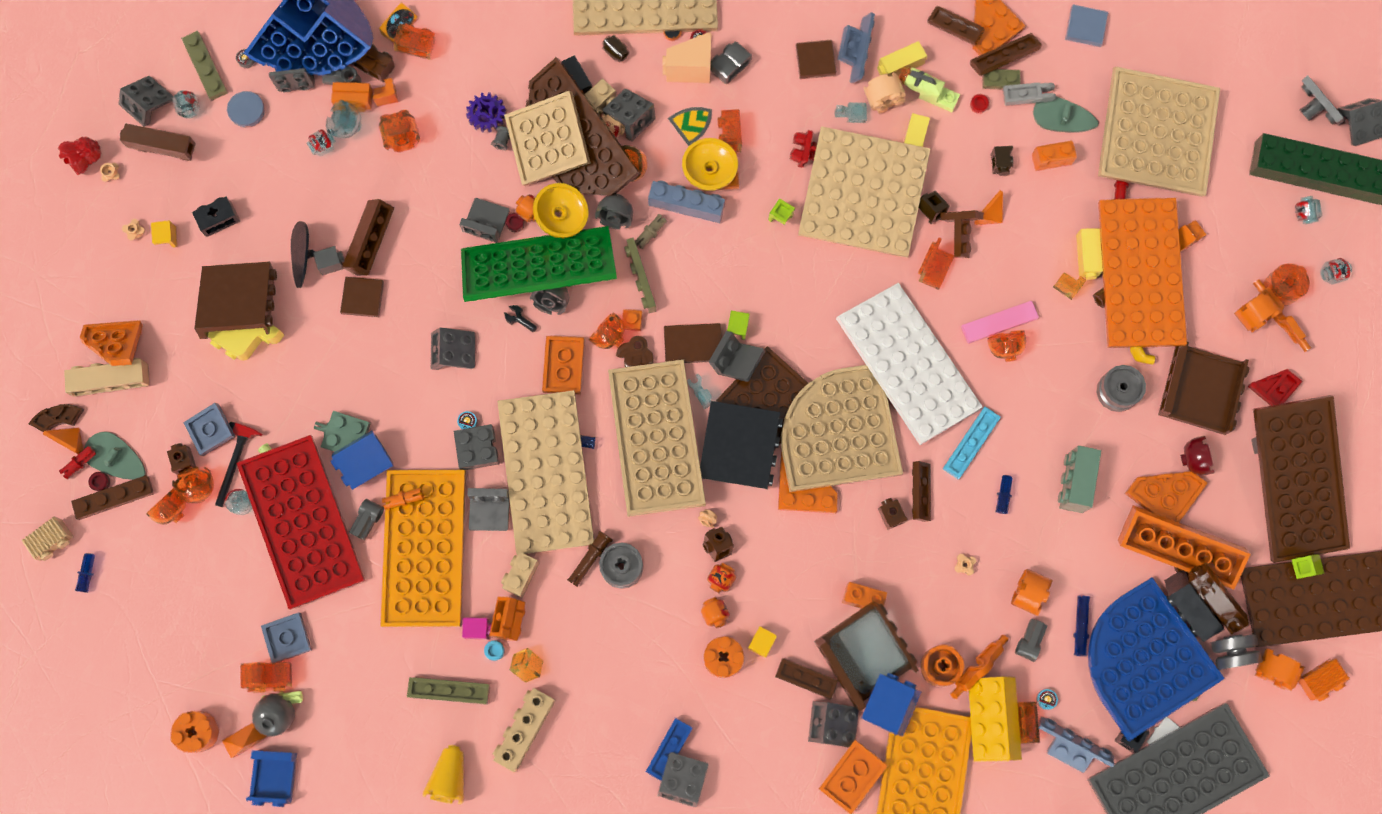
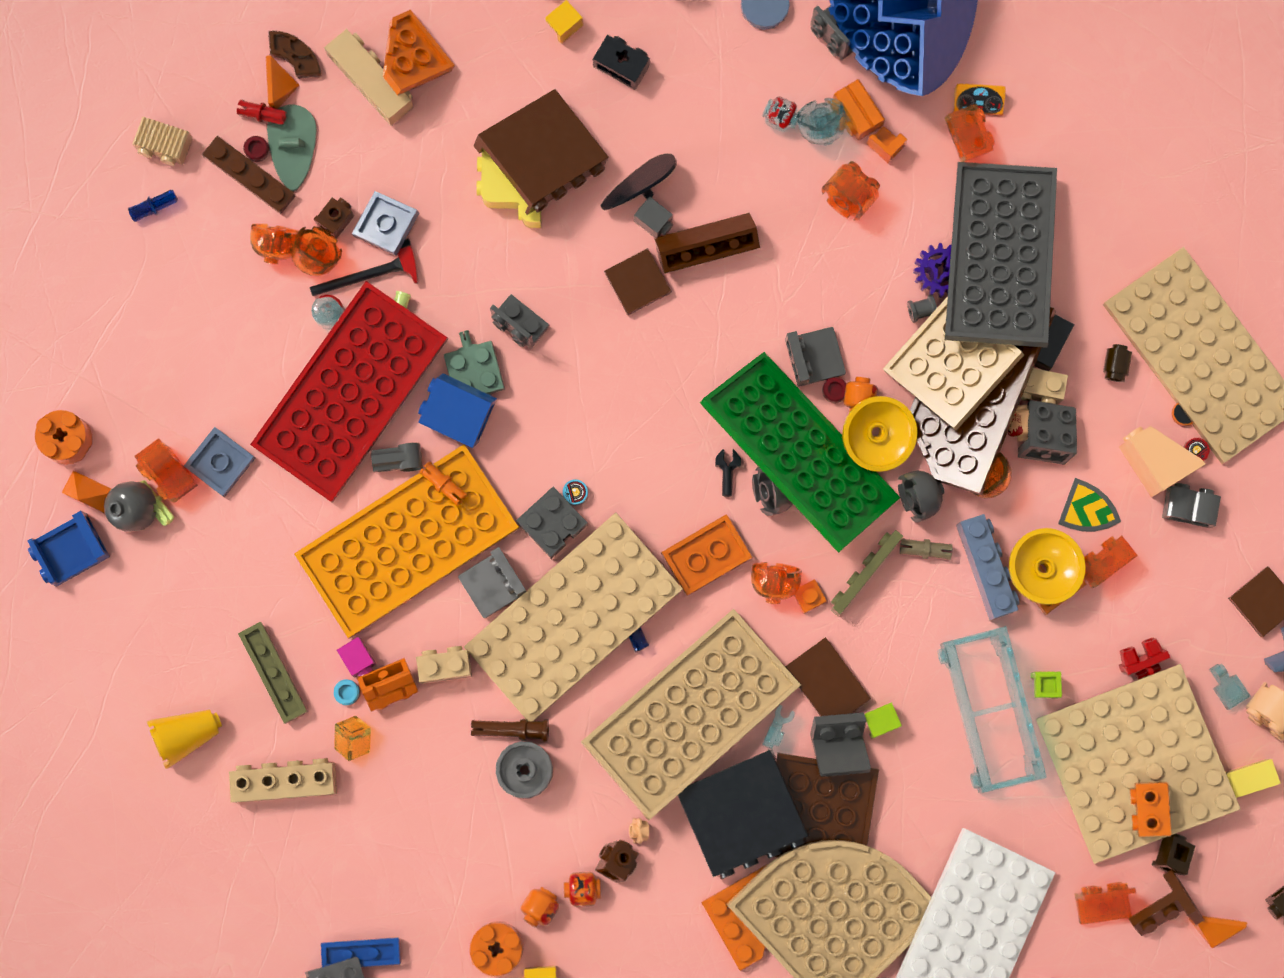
camera: 55 degrees right, 5 degrees up
dark grey piece [322,66,361,85] -> none
reddish brown brick [352,44,395,82] -> none
flat silver bracket [430,327,475,370] -> none
reddish brown plate [616,336,653,367] -> none
none -> dark grey bracket [490,294,550,349]
none -> clear light blue windscreen [937,626,1047,793]
none -> dark grey plate [944,162,1057,347]
none -> orange brick [1130,782,1171,837]

